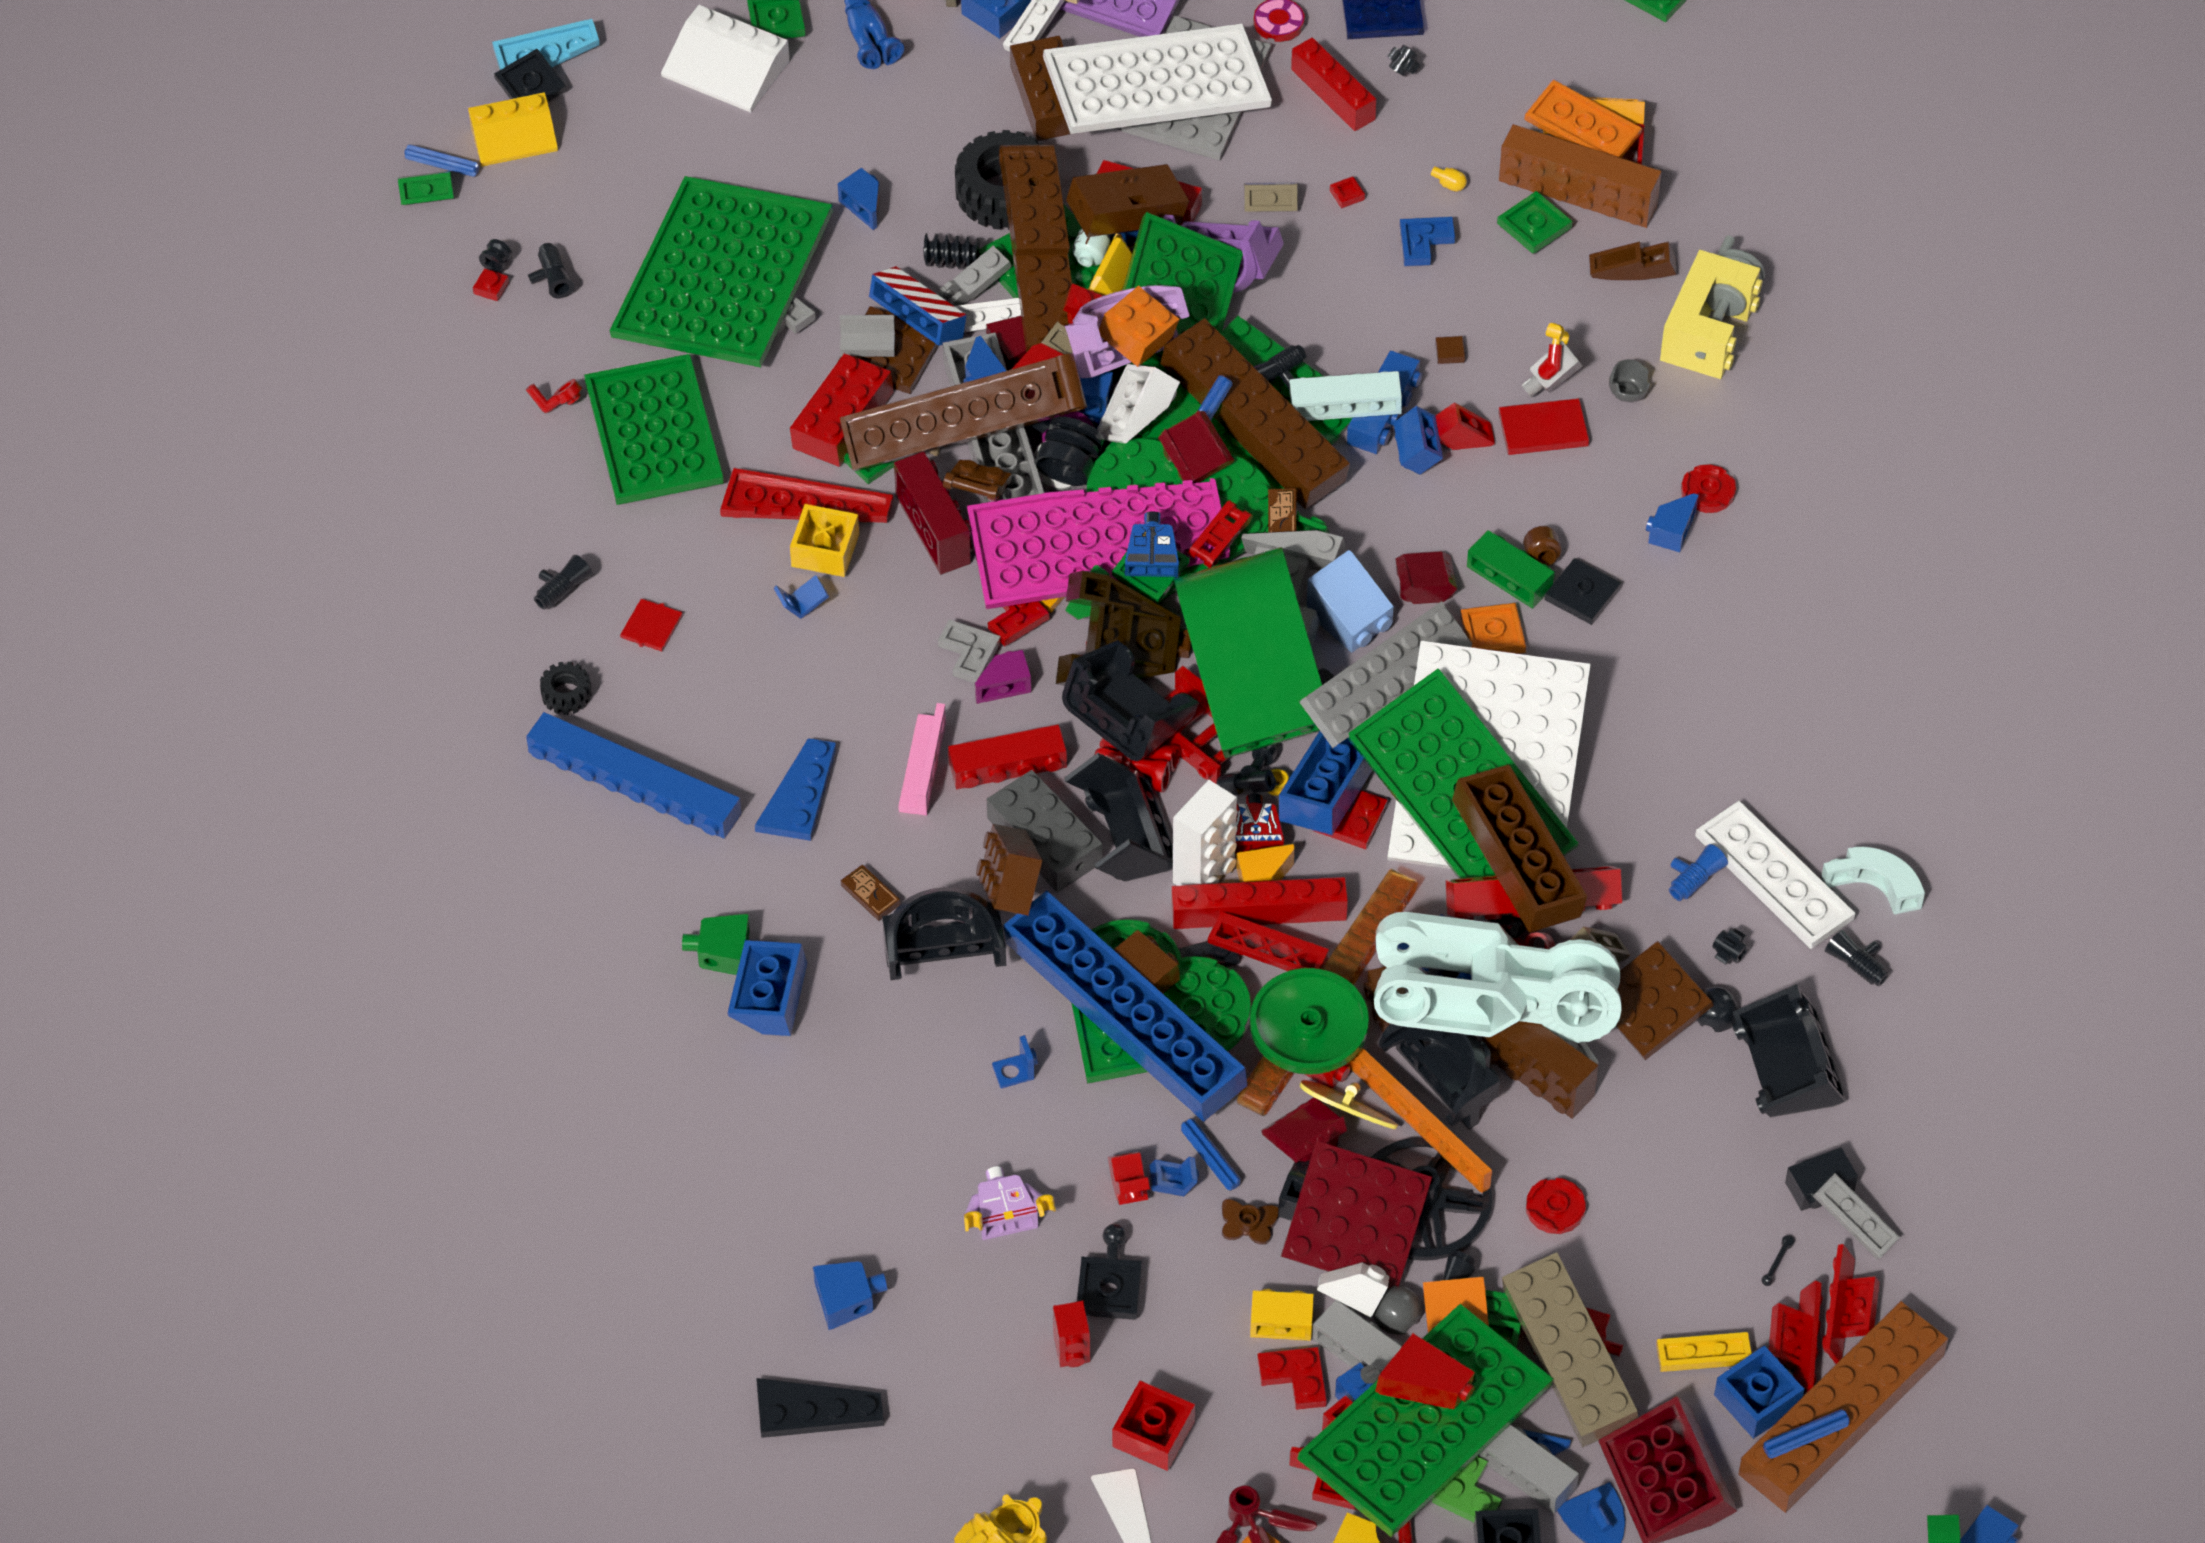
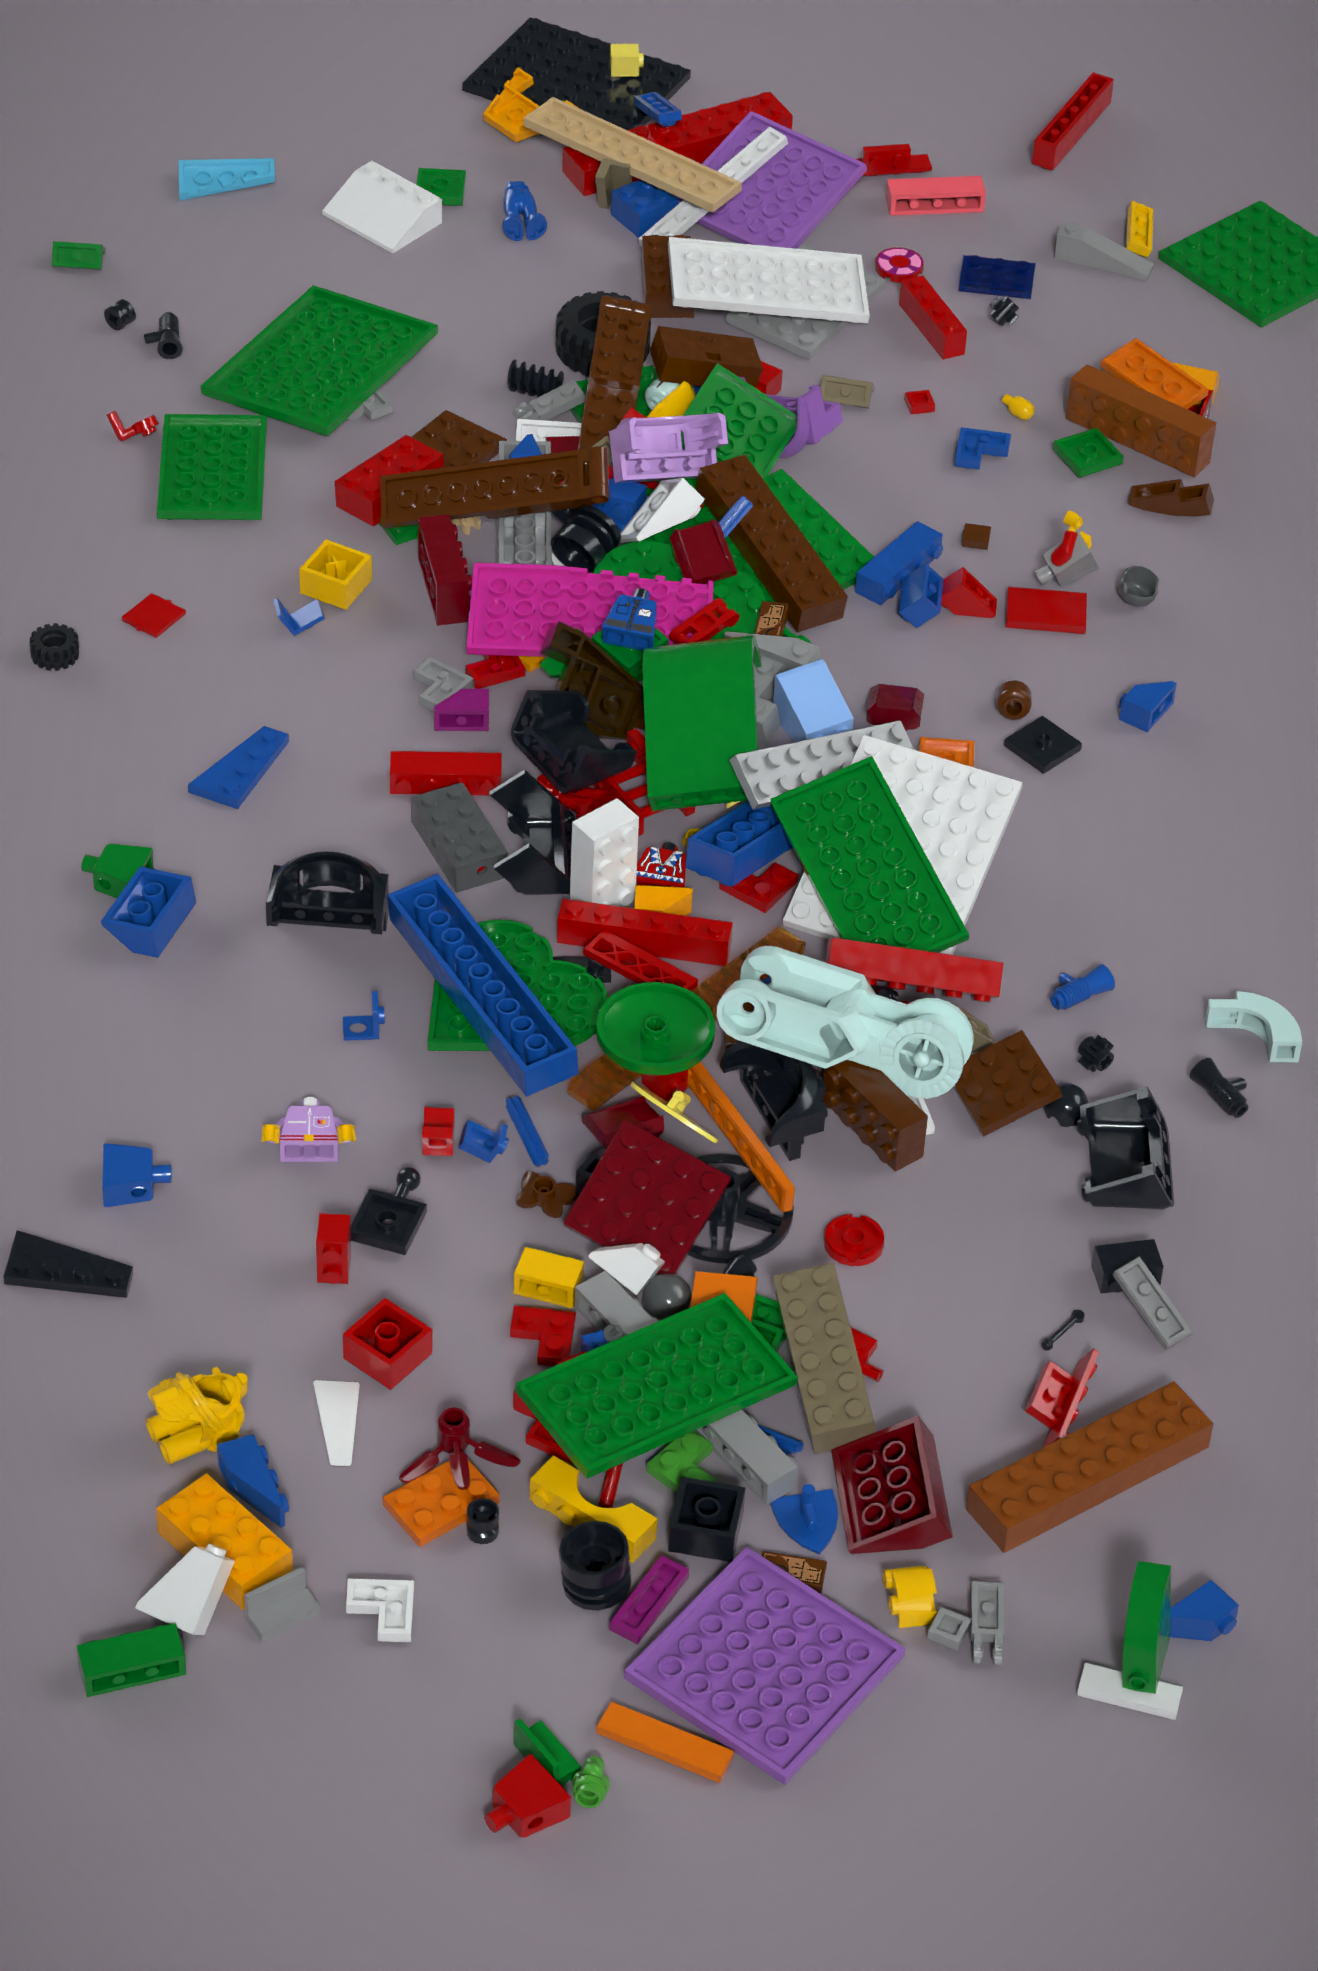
camera: 10 degrees right, 10 degrees down
axle [404,144,479,177] -> none
yellow slope [468,92,558,167] -> none
red plate [473,268,509,302] -> none
black tile [494,49,566,102] -> none
blue brick [526,712,742,839] -> none
black piece [534,555,592,610] -> none
red wing [720,468,893,523] -> none
blue slope [837,168,880,230] -> none
light grey panel [840,315,895,357] -> none
tile [841,864,900,921] -> none
brick [869,266,967,346] -> none
bright pink fence [899,703,946,816] -> none
reddish brown plate [943,459,1012,502] -> none
reddish brown brick [976,824,1042,916] -> none
orange brick [1099,286,1179,367] -> none
reddish brown brick [1114,930,1180,994] -> none
black bar [1216,745,1277,795] -> none
black piece [1253,345,1306,390] -> none
light aqua brick [1290,371,1402,421] -> none
red slope [1375,1333,1475,1409] -> none
reddish brown brick [1452,765,1588,933] -> none
green brick [1466,530,1554,609] -> none
yellow plate [1656,1332,1752,1372] -> none
light yellow piece [1660,235,1765,379] -> none
red tile [1681,464,1736,513] -> none
white plate [1695,801,1855,949] -> none
blue brick [1714,1345,1804,1439] -> none
blue axle [1763,1409,1850,1459] -> none
red bracket [1822,1244,1880,1364] -> none

